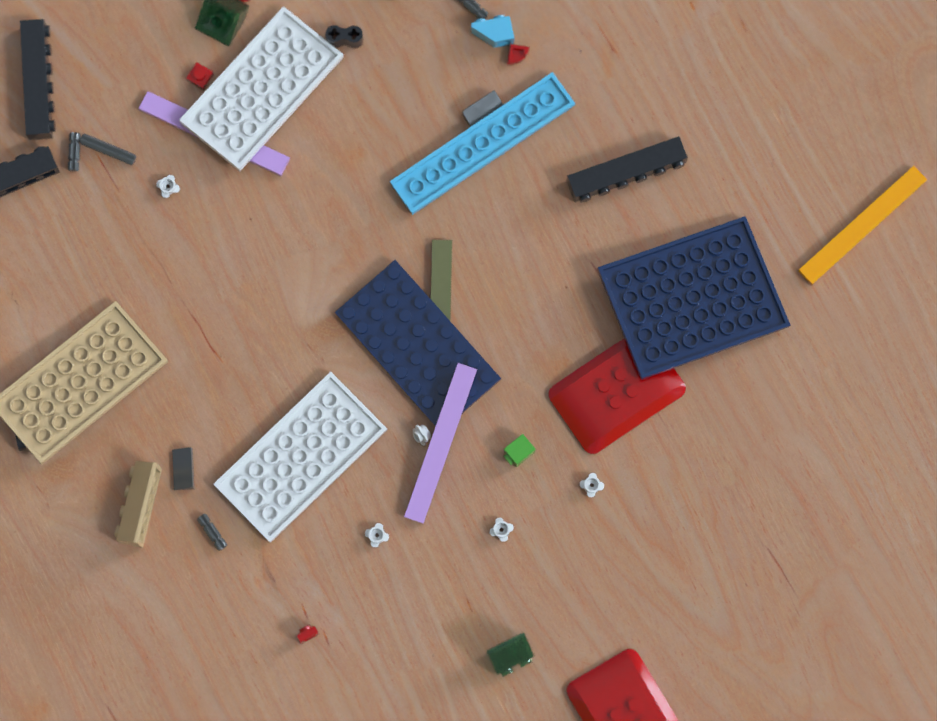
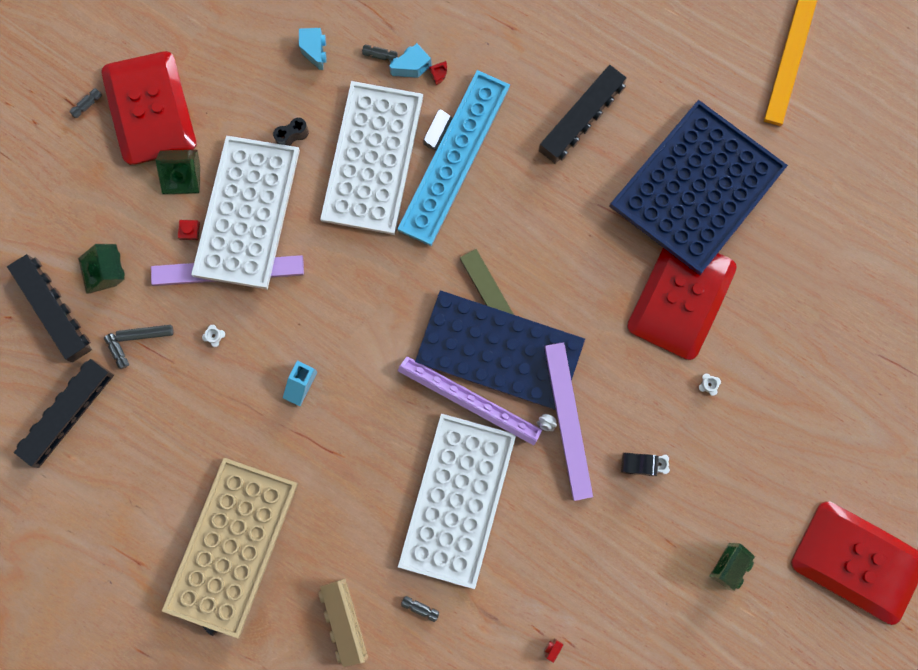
camera: 30 degrees left, 0 degrees up
dark grey slope [172,447,195,490] -> none
white plate [365,523,389,547] -> none
bright green brick [503,434,536,467] -> none
none -> clear green slope [78,244,125,294]
none -> medium azure slope [283,361,318,406]
none -> white plate [320,81,423,235]
none -> lavender tile [398,357,542,445]
none -> black axle [621,453,659,476]

